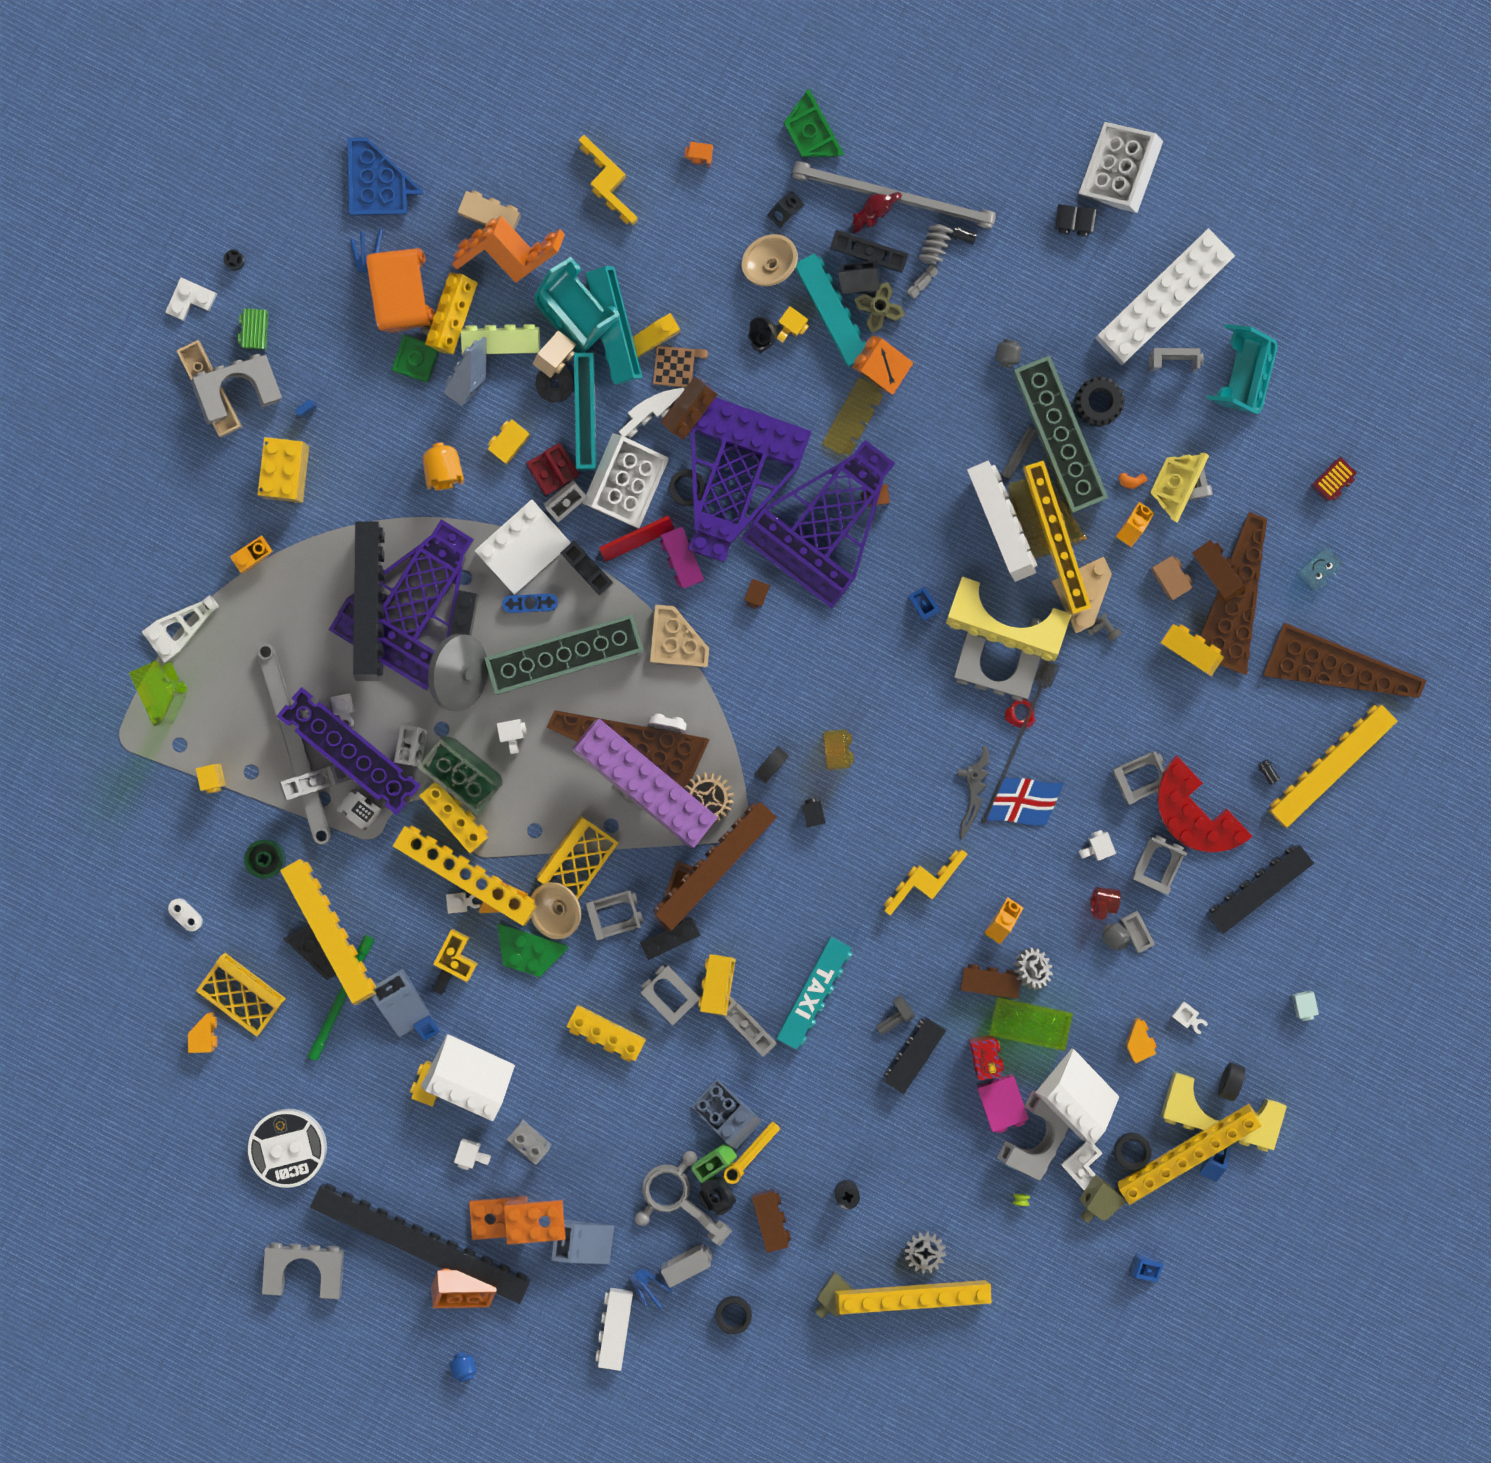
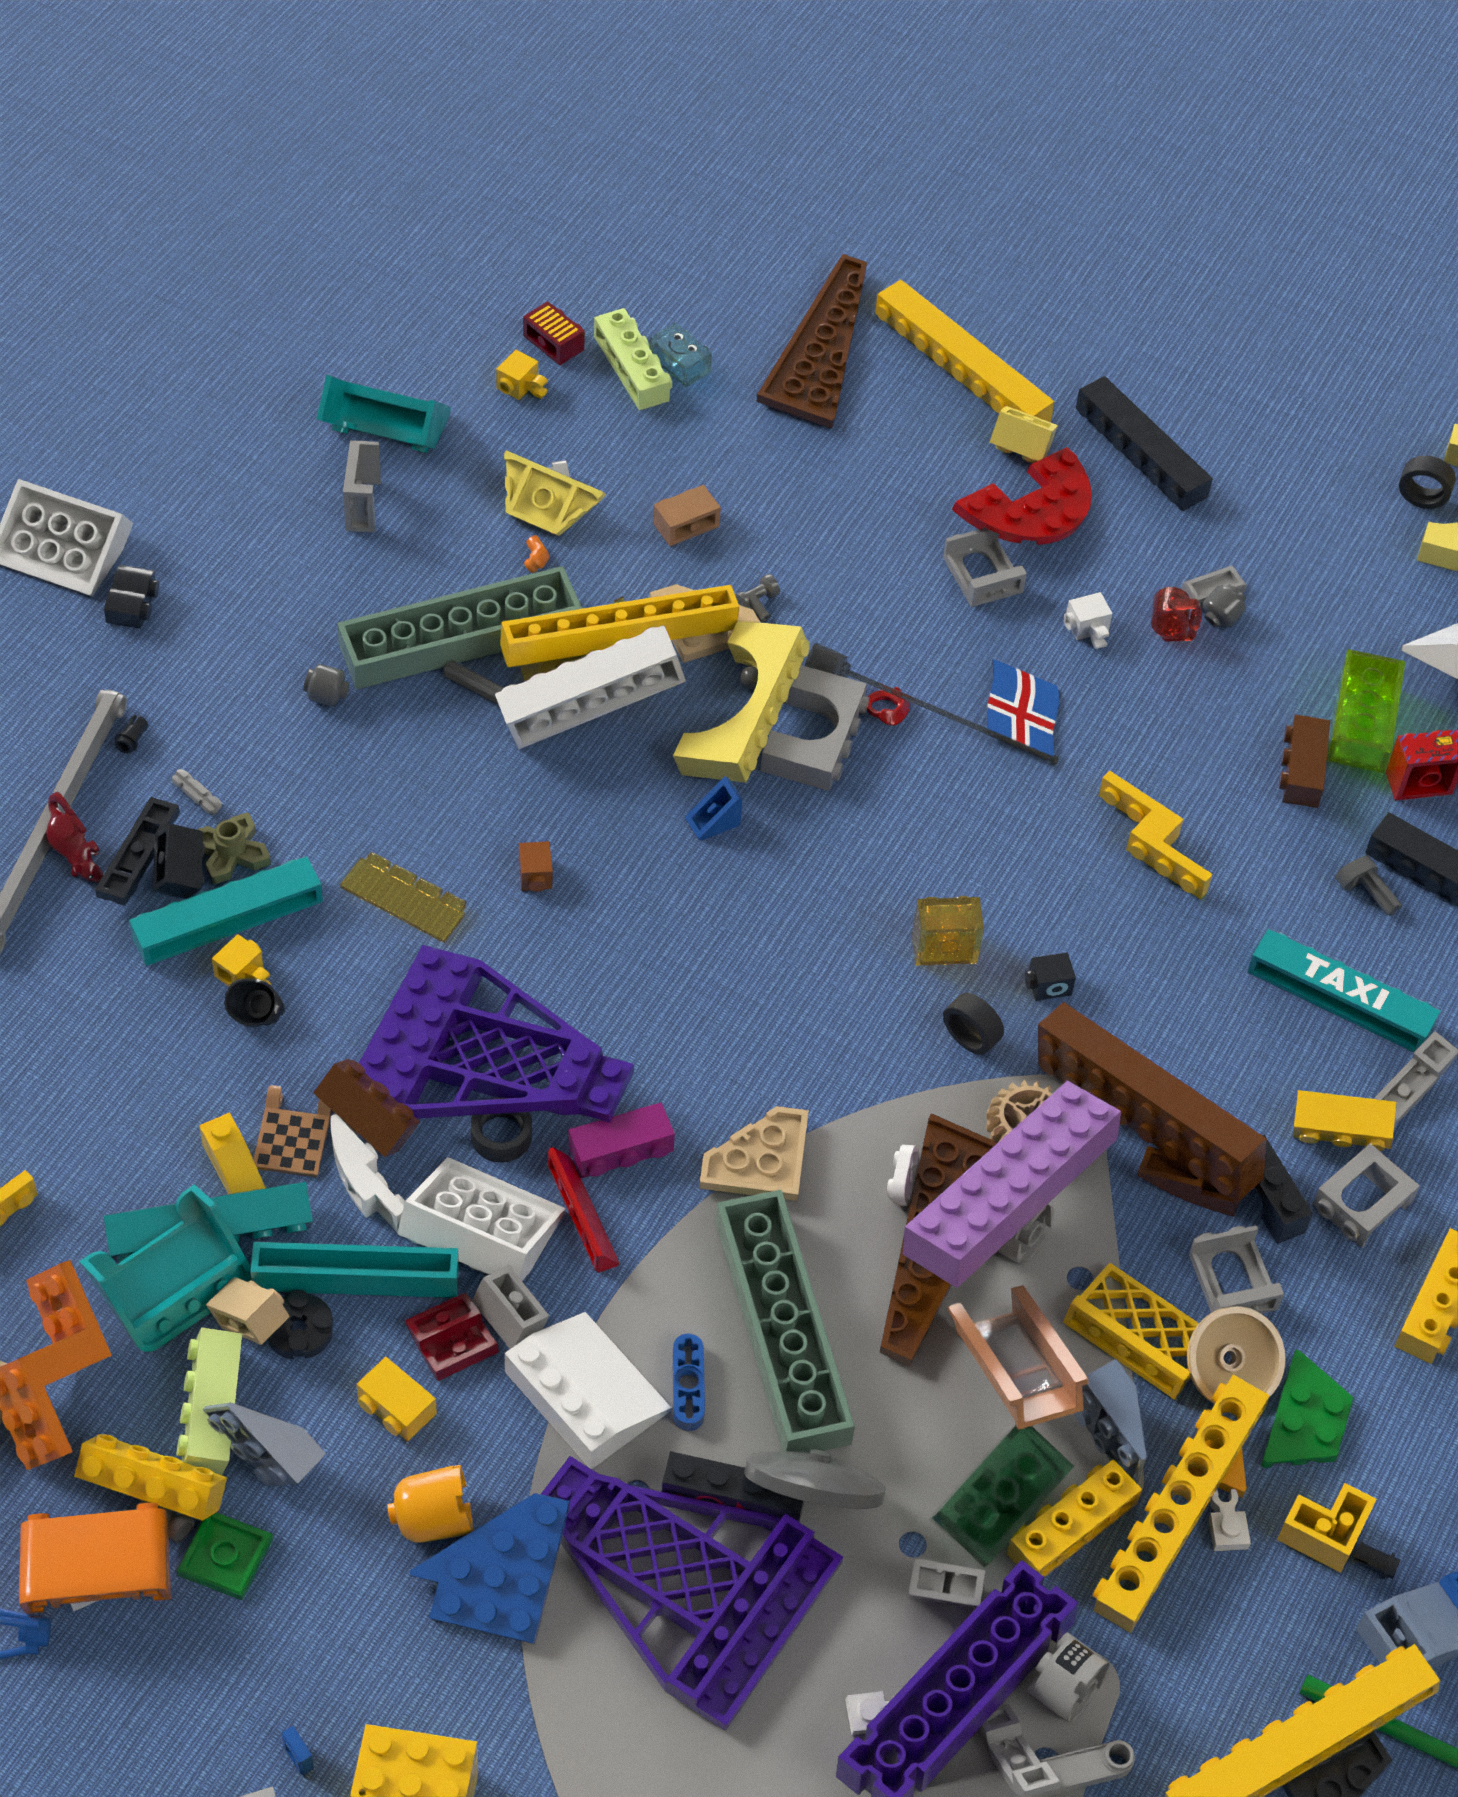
camera: 90 degrees left, 35 degrees down
black brick [353,521,385,681] -> none
white brick [497,719,527,754] -> none
black arch [560,540,614,596] -> none
dark purple wing [741,440,895,608] -> none
tan dish [742,234,798,286] -> none
reddish brown brick [744,578,770,609] -> none
black bracket [767,191,805,228] -> none
orange brick [852,335,913,395] -> none
light grey piece [919,224,953,267] -> none
dark grey piece [957,746,989,839] -> none
light orange slope [984,897,1023,944] -> none
light grey gear [1014,948,1053,990] -> none
black tyre [1074,376,1125,427] -> none
white brick [1095,228,1235,366] -> none
light orange slope [1116,502,1154,547] -> none
light orange slope [1125,1017,1157,1063] -> none
light grey panel [1131,835,1187,895] -> none
yellow brick [1160,624,1224,676] -> none
white plate [1172,1001,1208,1034] -> none
reddish brown brick [1192,540,1246,602] -> none
reddish brown wing [1200,512,1267,675] -> none
black pin [1258,759,1280,785] -> none
light aqua brick [1292,991,1319,1021] -> none
none -> blue wing [409,1493,571,1644]
none -> yellow brick [496,350,548,400]
none -> yellowish green brick [594,308,673,410]
none -> nougat piece [948,1285,1089,1430]
none -> light yellow brick [989,406,1058,463]
none -> sand blue slope [1074,1359,1147,1484]

